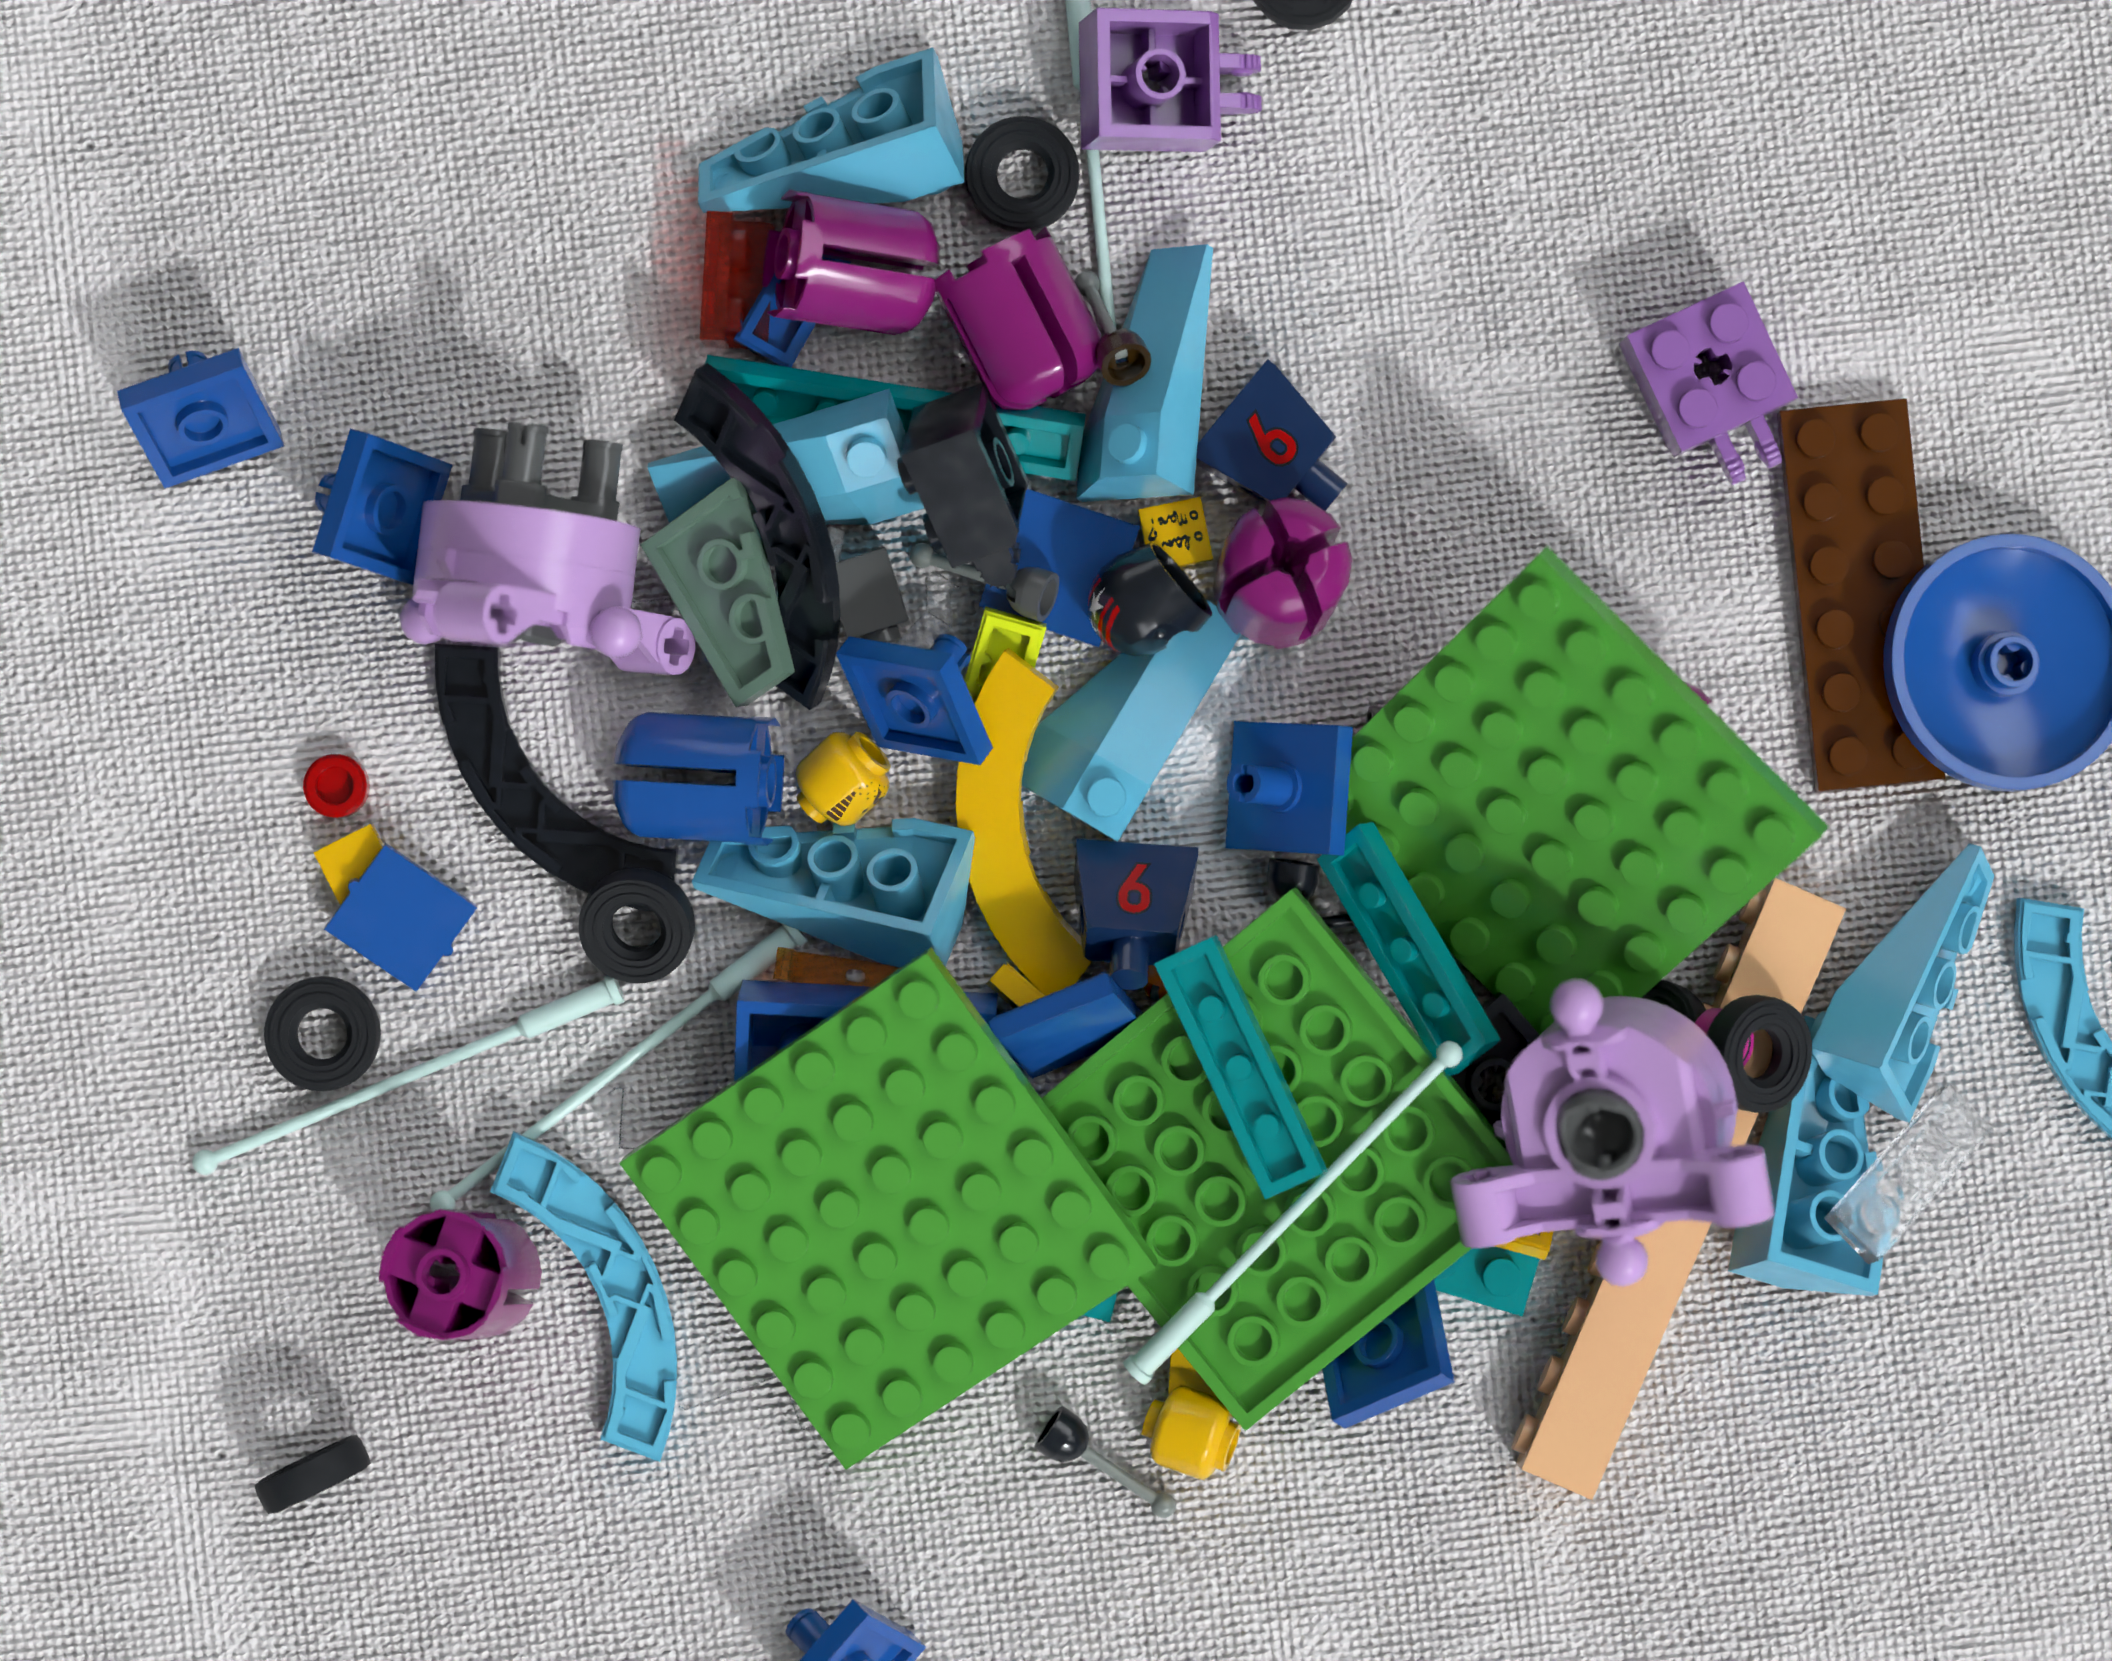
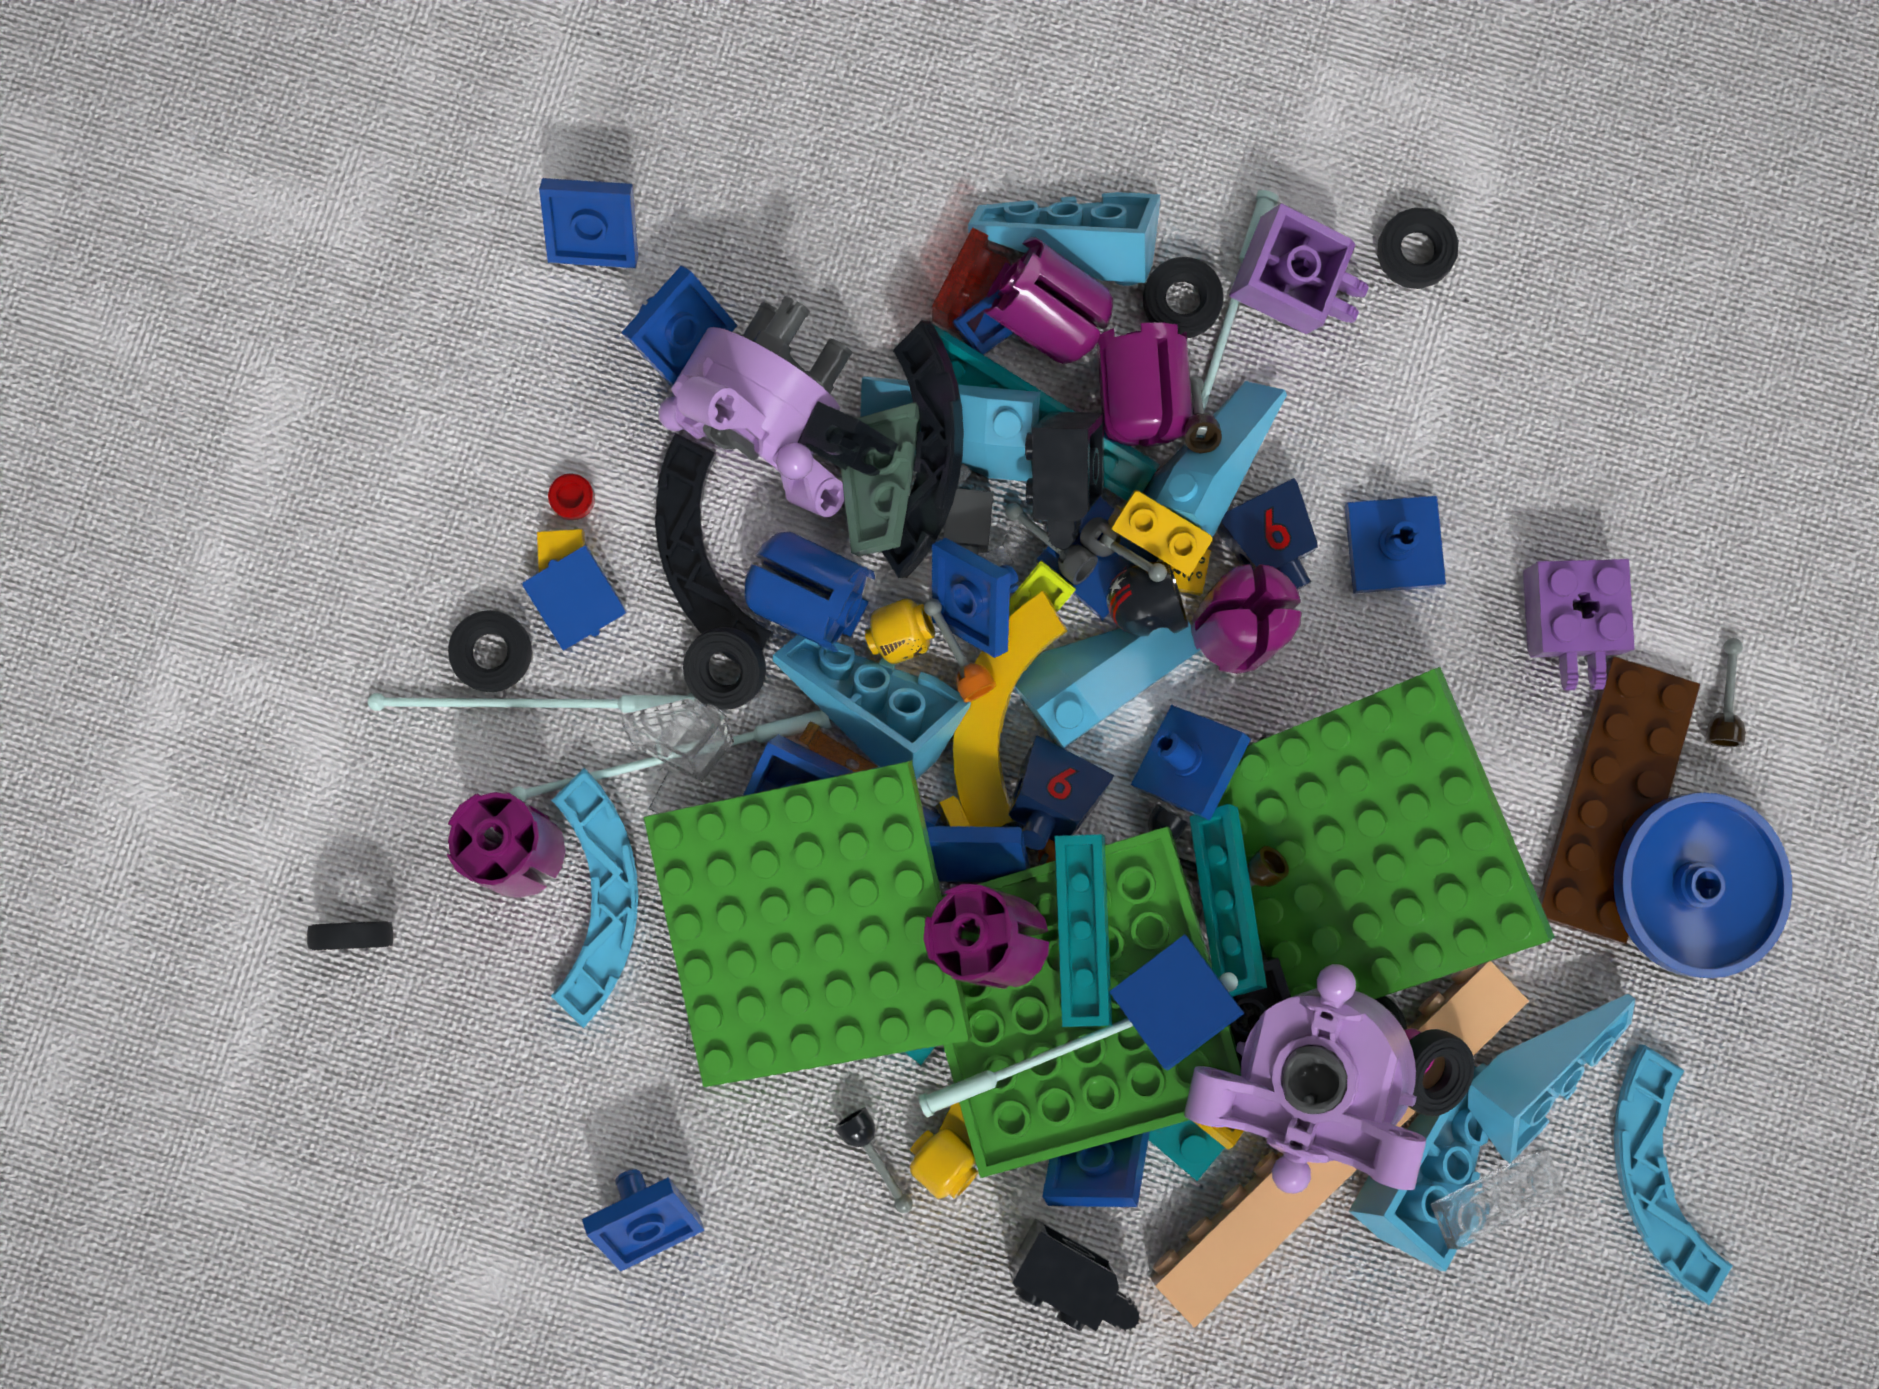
camera: 15 degrees right, 5 degrees down
none -> clear slope [620,698,734,782]
none -> black hinge [798,401,898,476]
none -> magenta cylinder [923,884,1049,989]
none -> hinge [924,598,996,703]
none -> black hinge [1008,1218,1141,1331]
none -> hinge [1080,517,1167,582]
none -> yellow bracket [1108,490,1213,576]
none -> blue tile [1109,934,1244,1071]
none -> dark brown hinge [1200,846,1289,924]
none -> blue tile [1345,496,1446,594]
none -> hinge [1706,638,1746,747]

